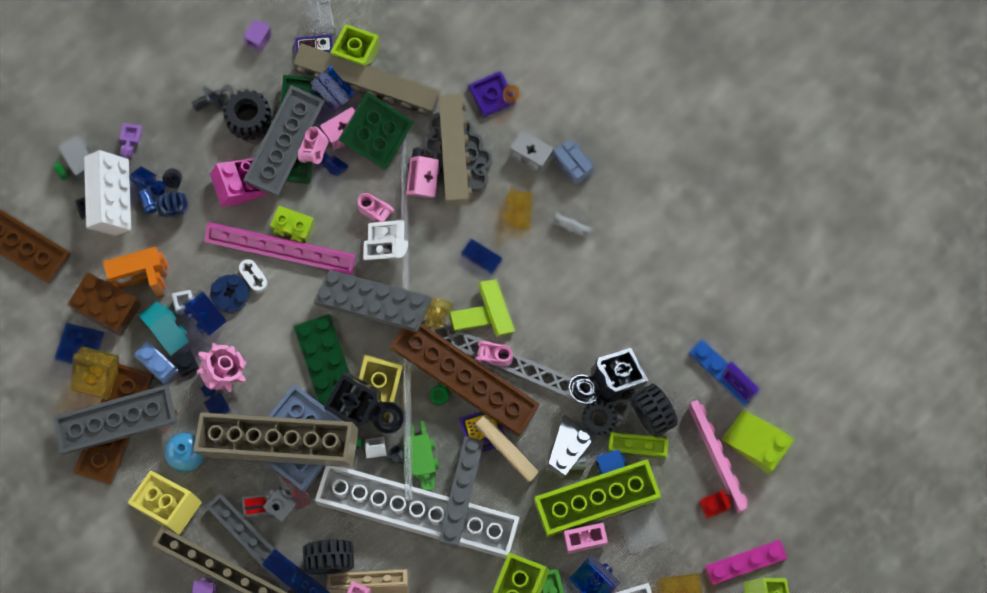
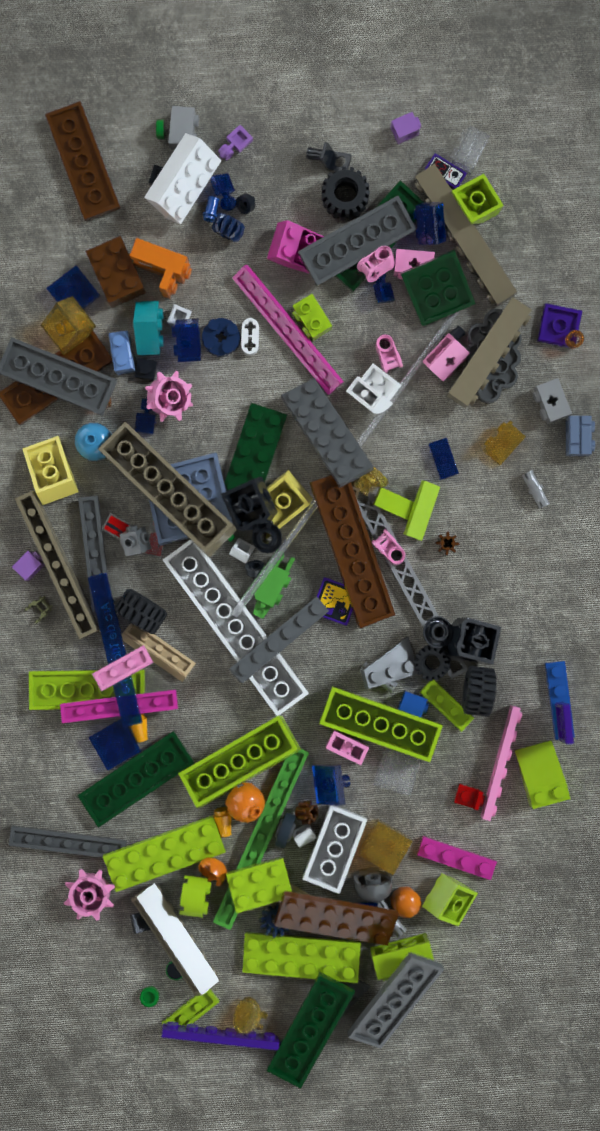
camera: 45 degrees right, 15 degrees up
green tile [430,385,449,406] -> none
tan slope [475,415,538,482] -> none
none -> reddish brown gear [435,532,460,556]

